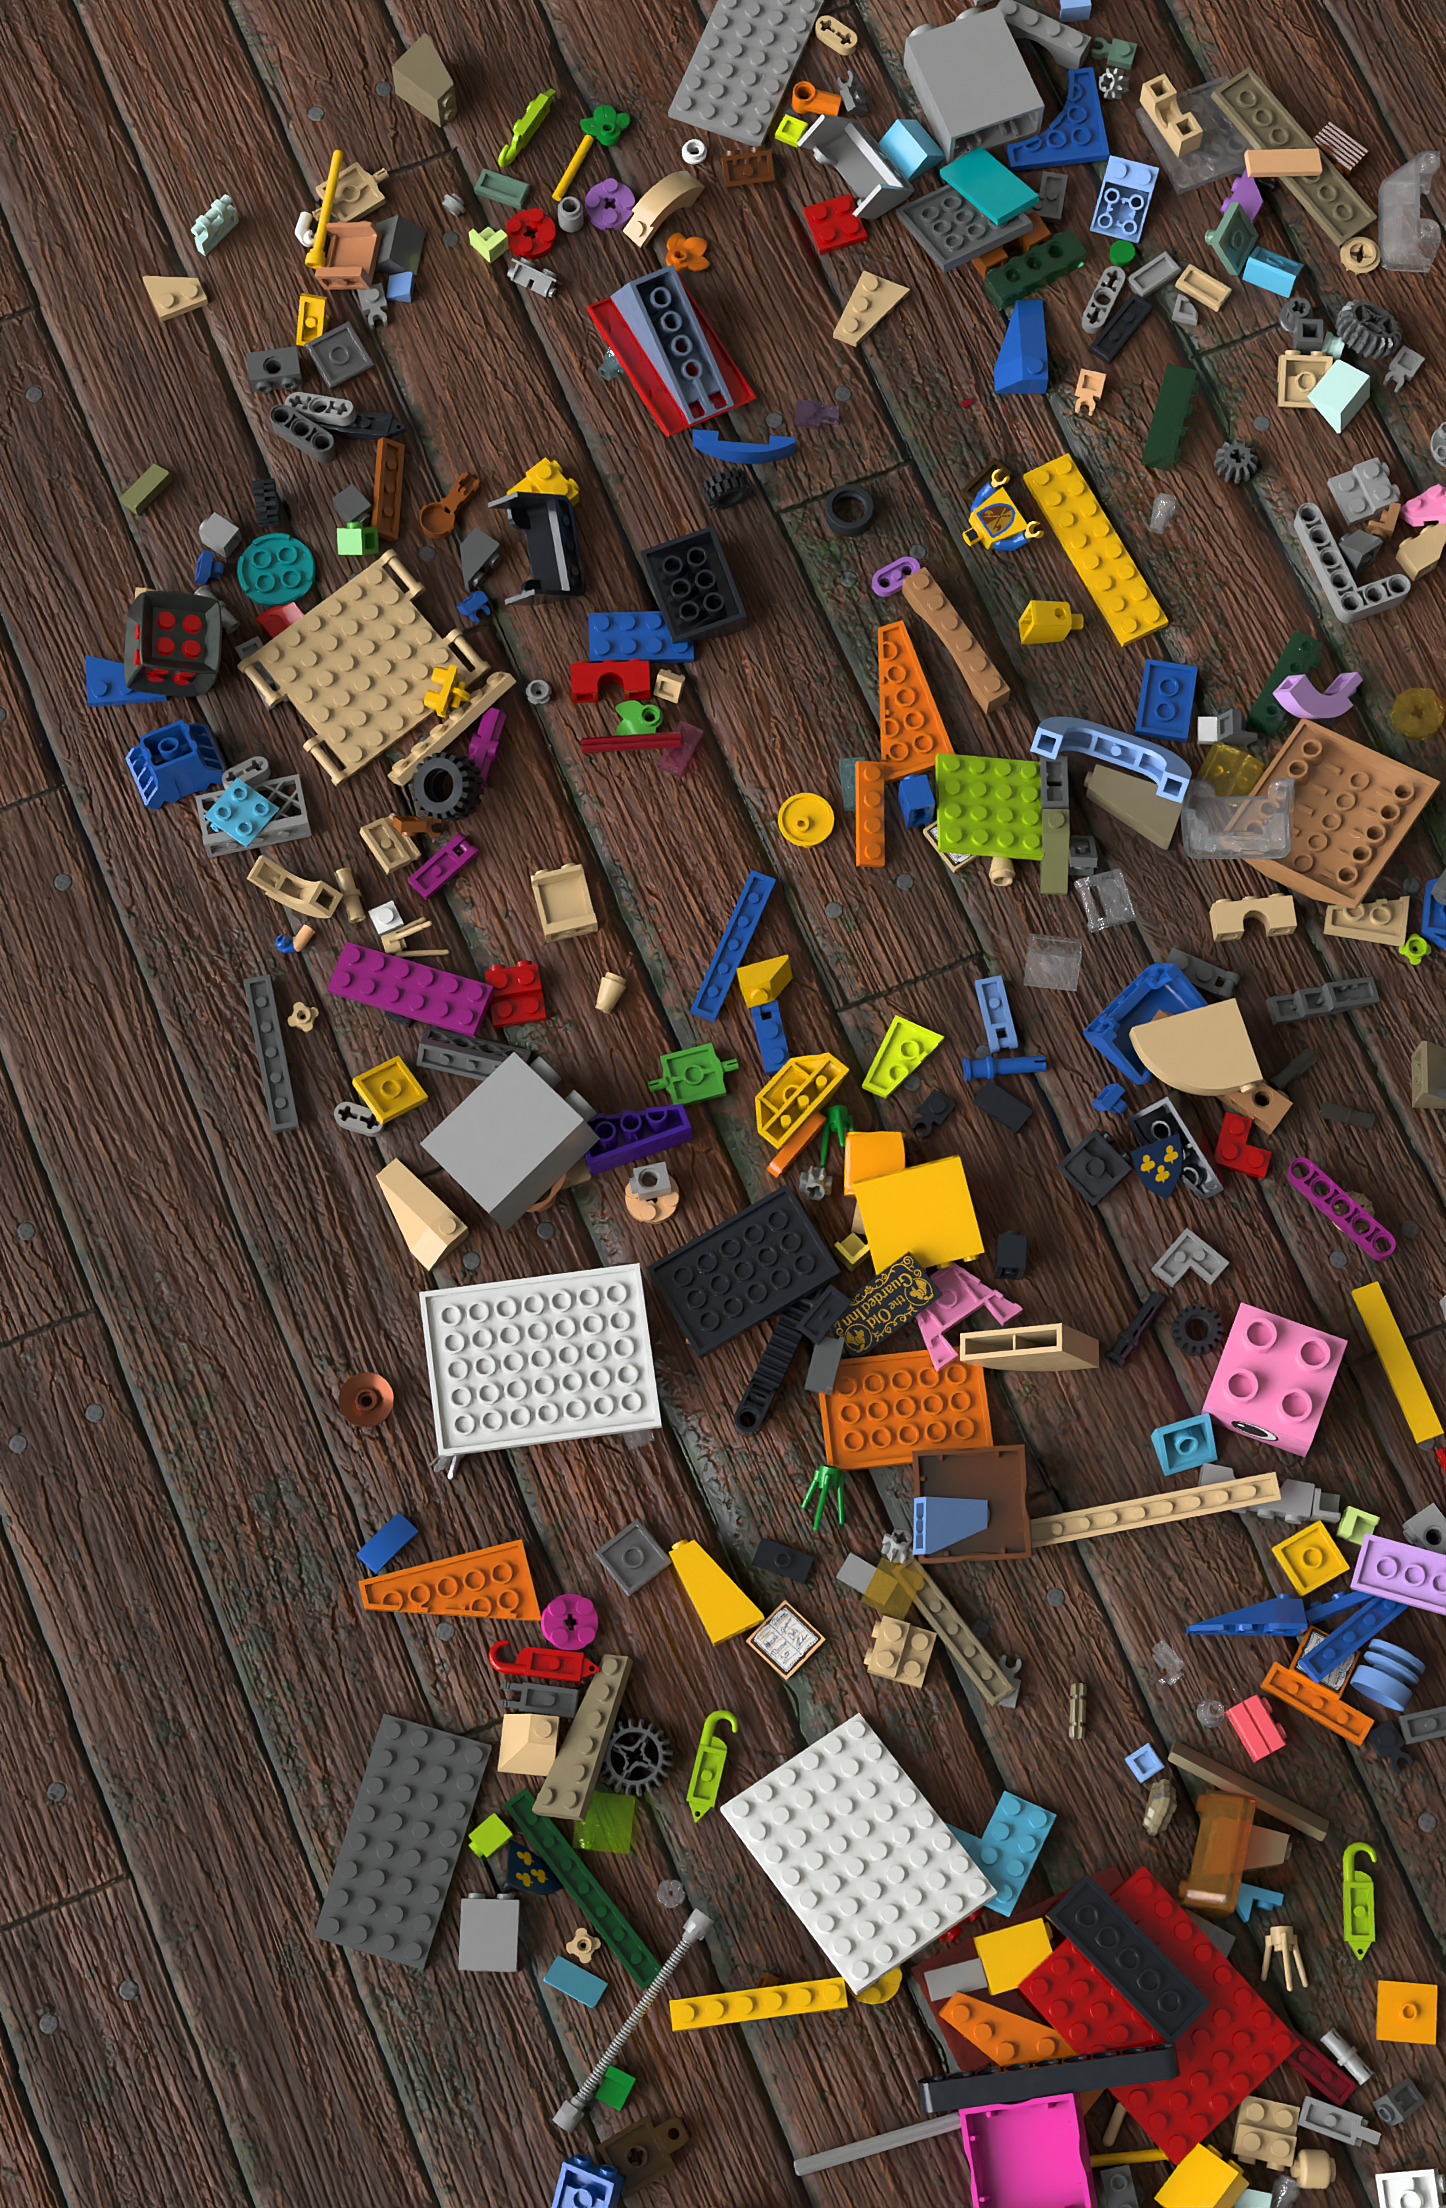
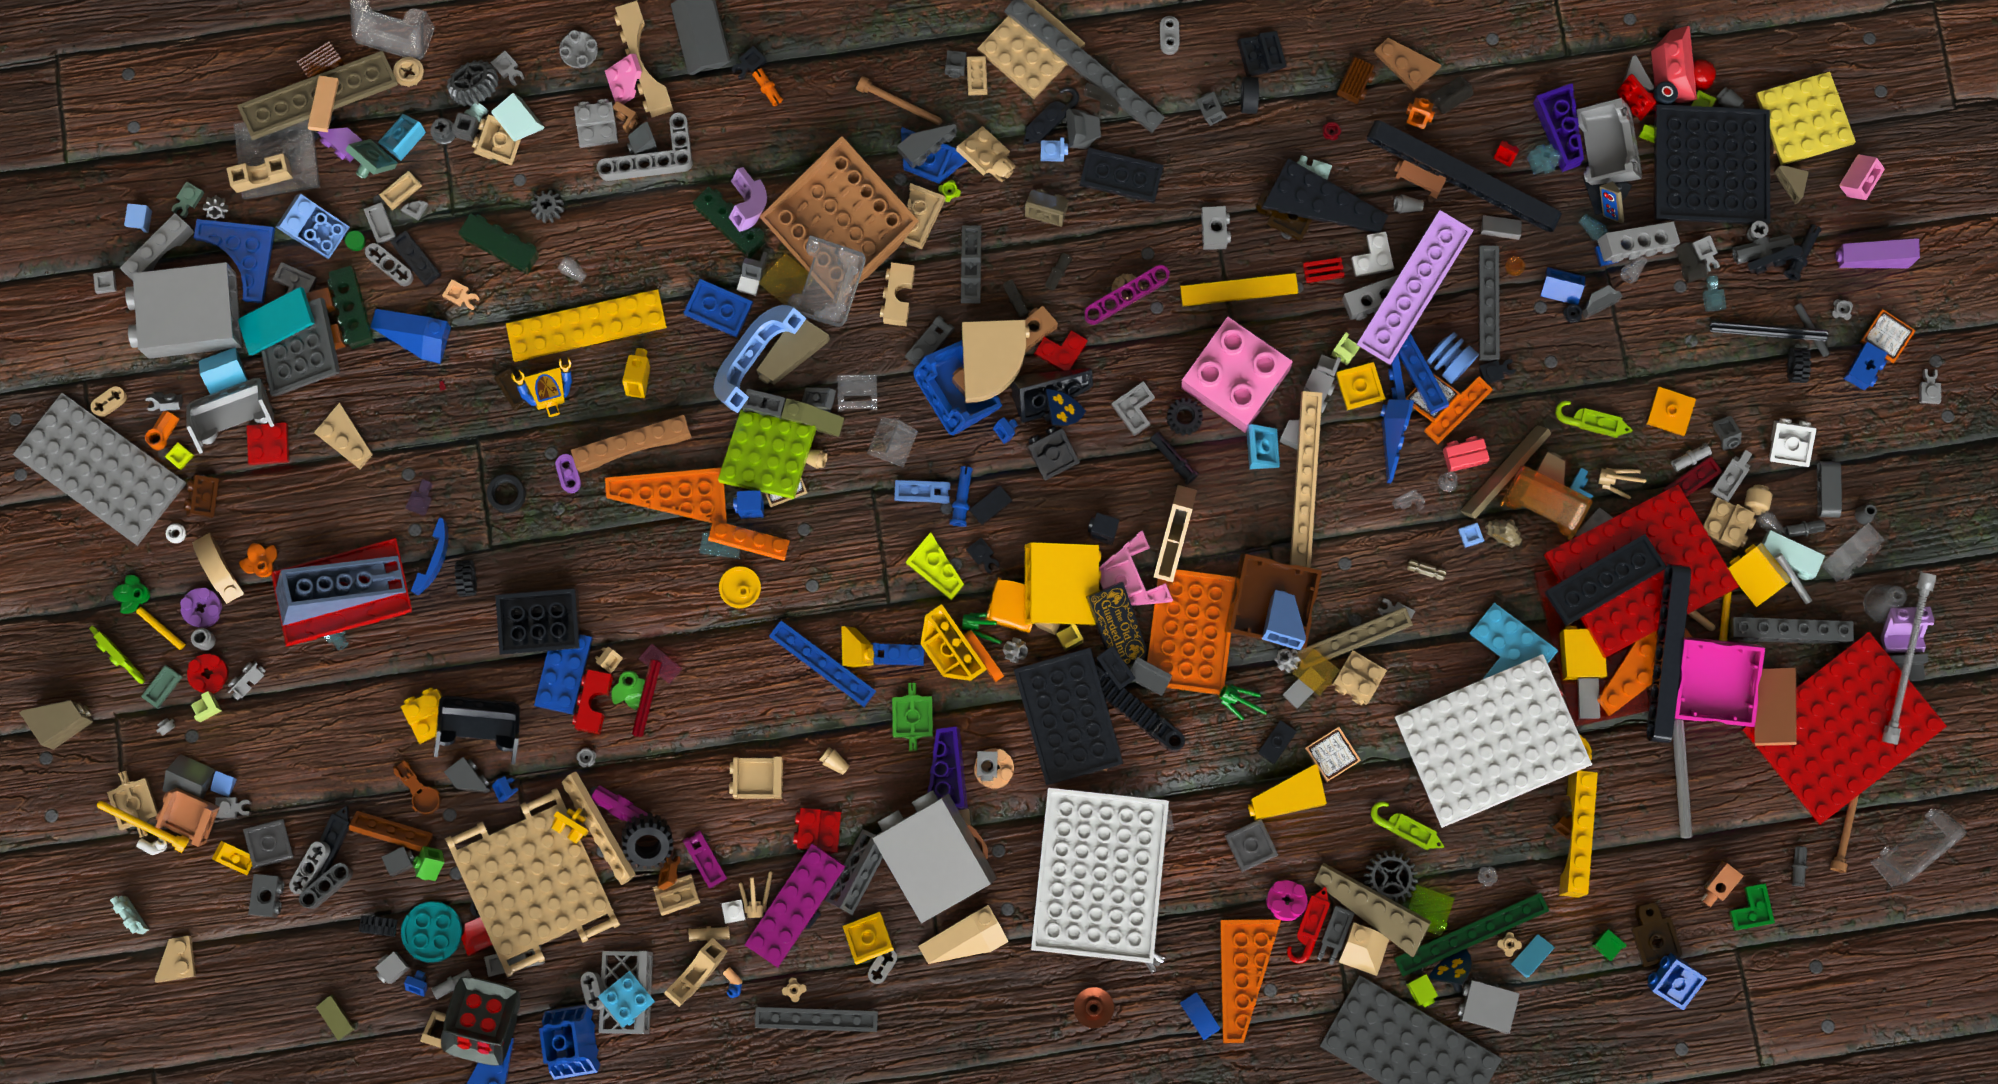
camera: 75 degrees left, 5 degrees up
light grey hose [552,1908,715,2133] -> none
clear yellow plate [1390,688,1445,740] -> none

